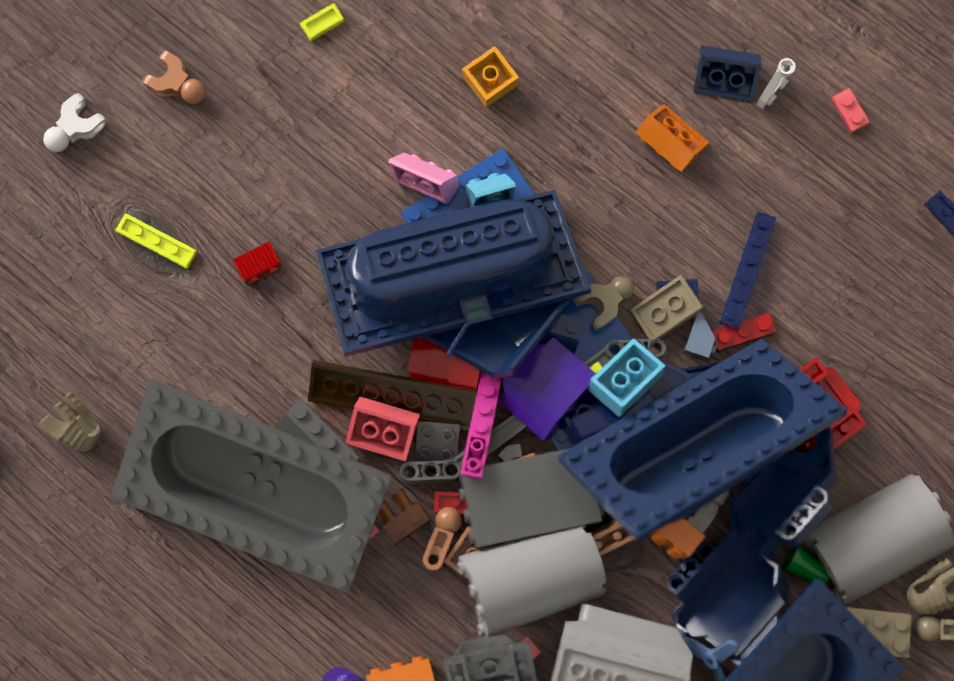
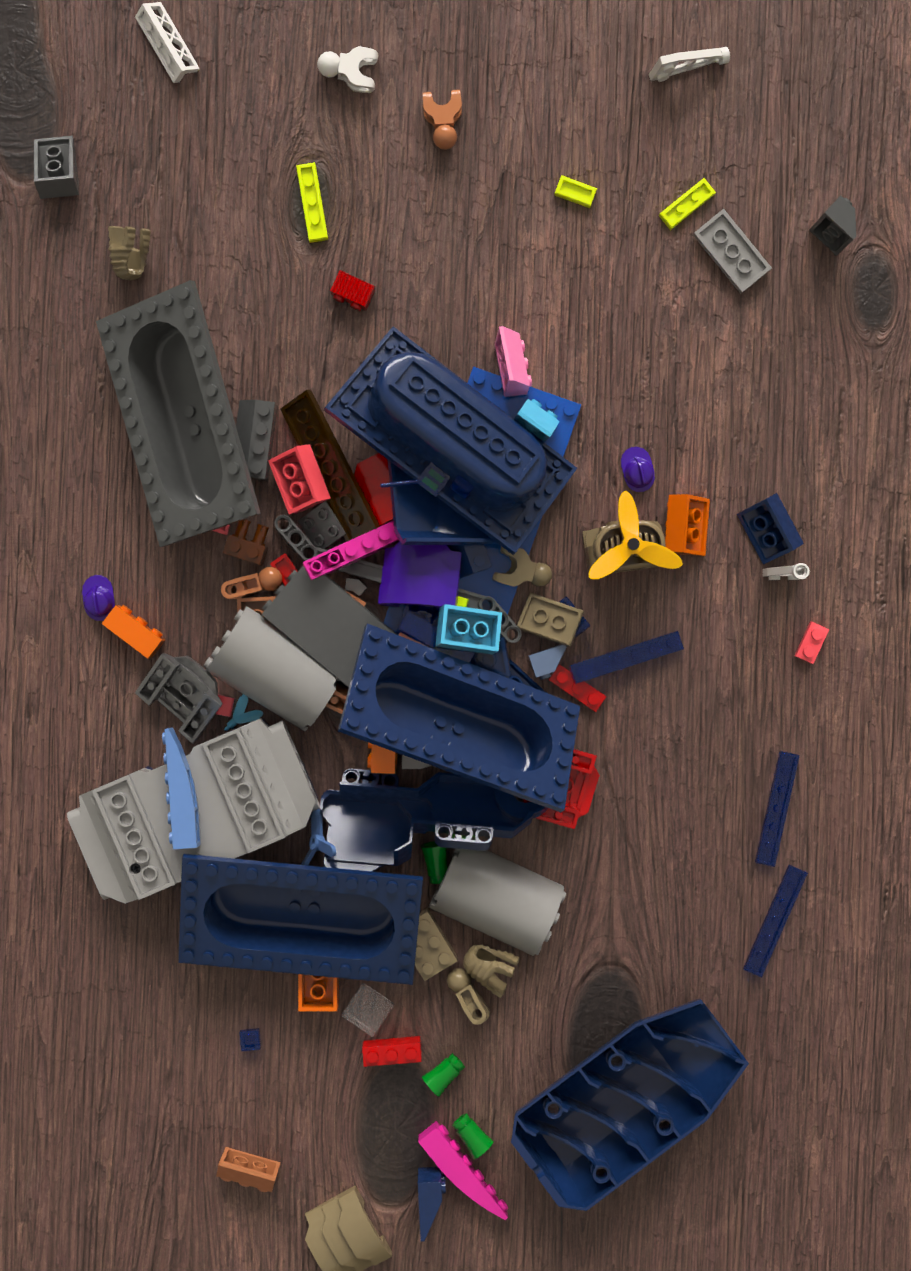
camera: 55 degrees right, 10 degrees up
light orange brick [462,46,519,108] -> none
none -> medium azure piece [224,694,263,731]
none -> brick [582,491,683,580]
none -> dark purple piece [621,447,655,492]

